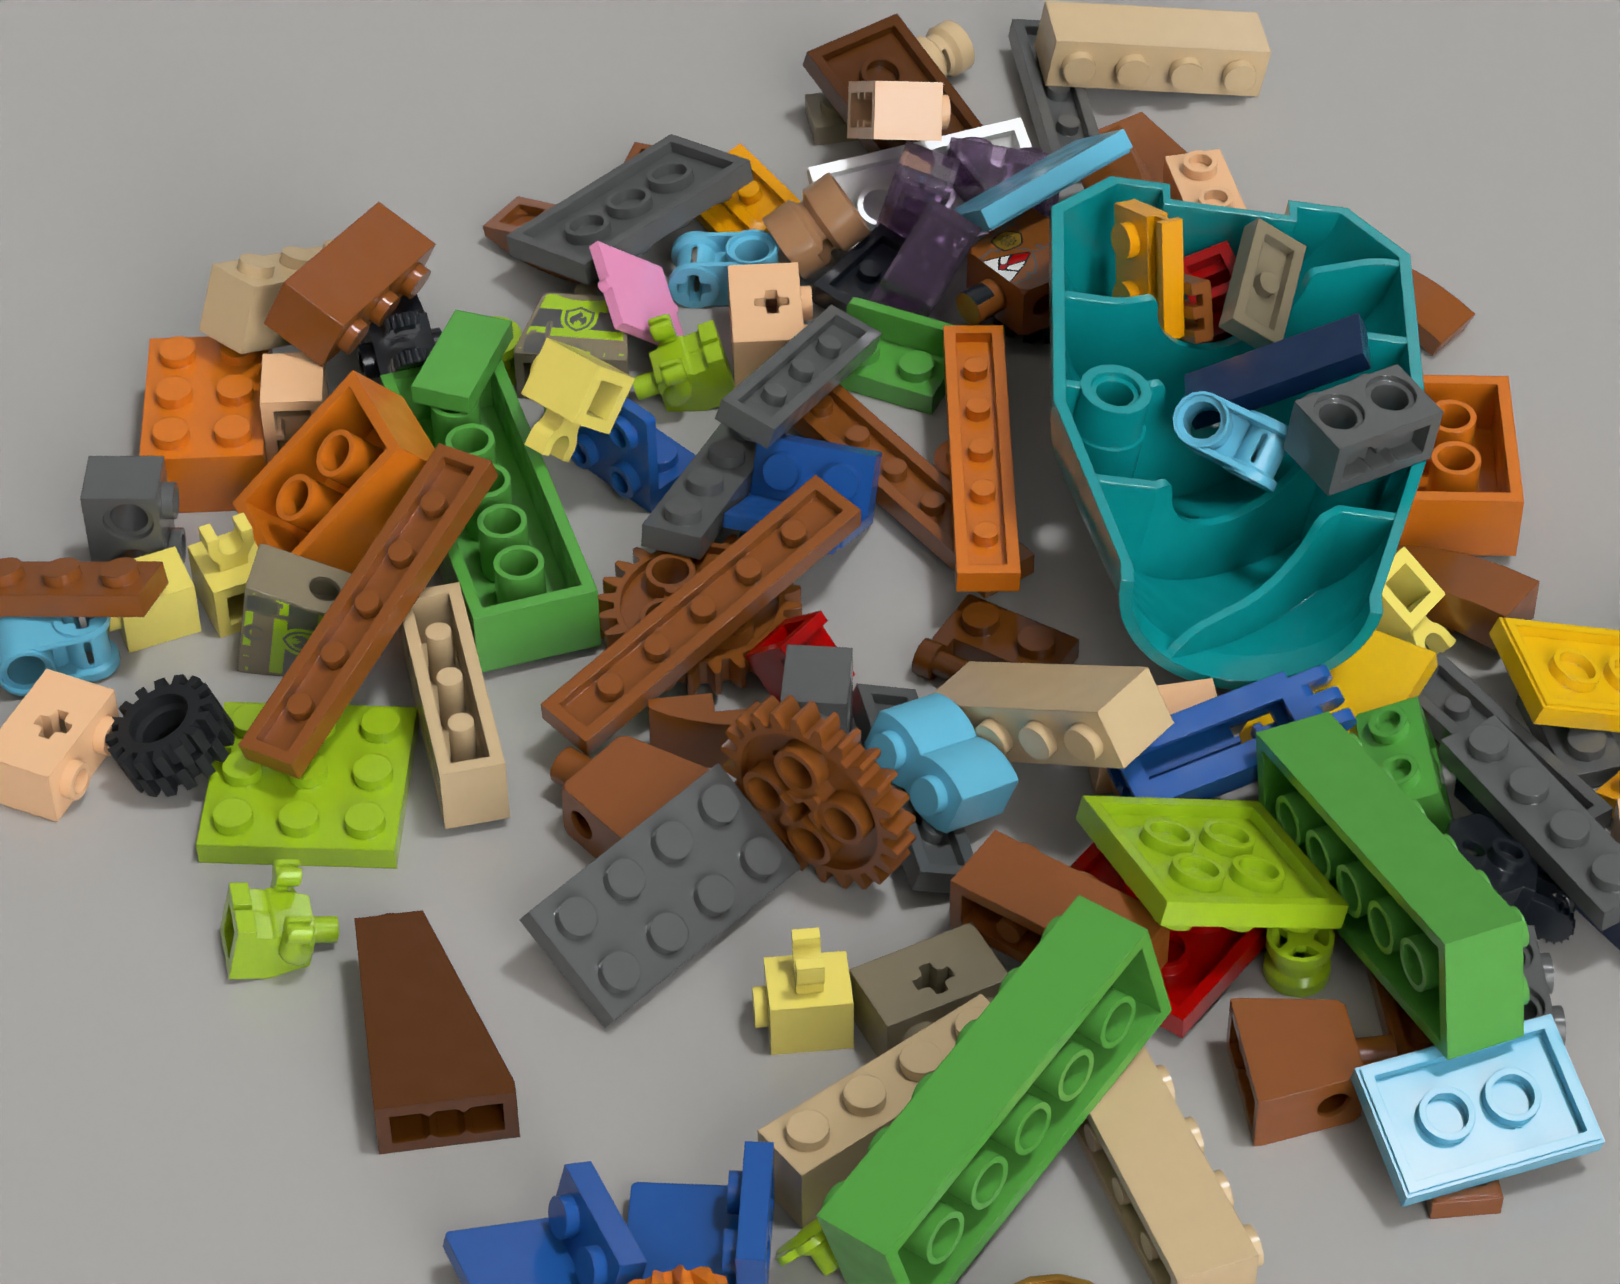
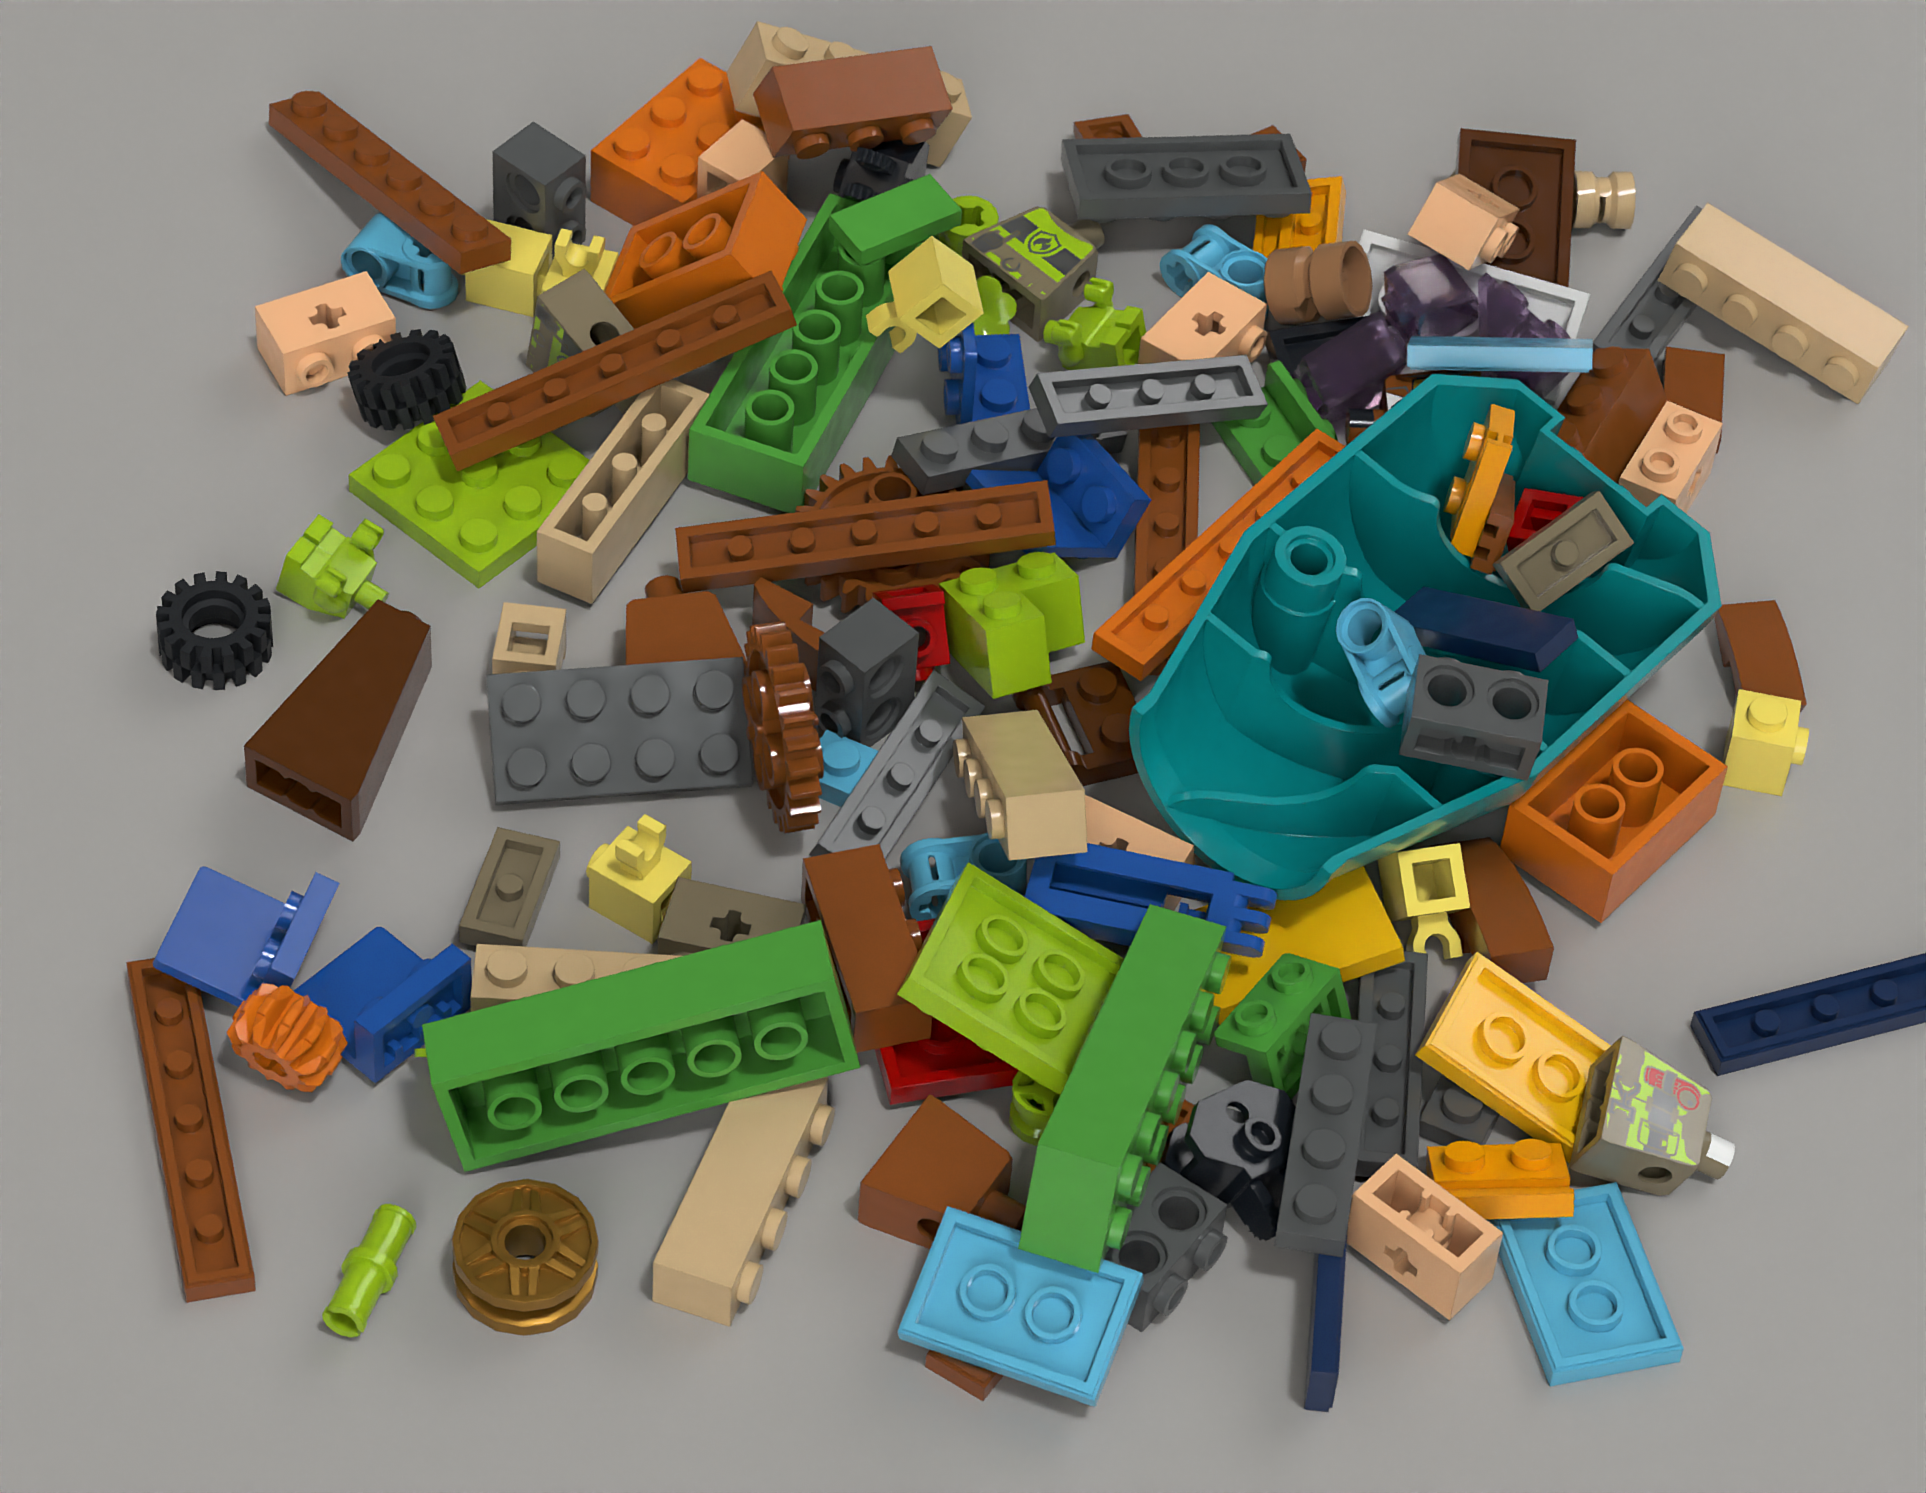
camera: 35 degrees right, 5 degrees up
bright pink piece [589,241,684,345] -> none
medium azure brick [864,693,1019,833] -> none
none -> black tyre [156,571,273,690]
none -> dark tan plate [459,827,560,947]
none -> tan brick [492,602,566,674]
none -> medium azure piece [900,833,1027,921]
none -> lime brick [939,552,1085,699]
none -> light yellow brick [1722,689,1809,796]

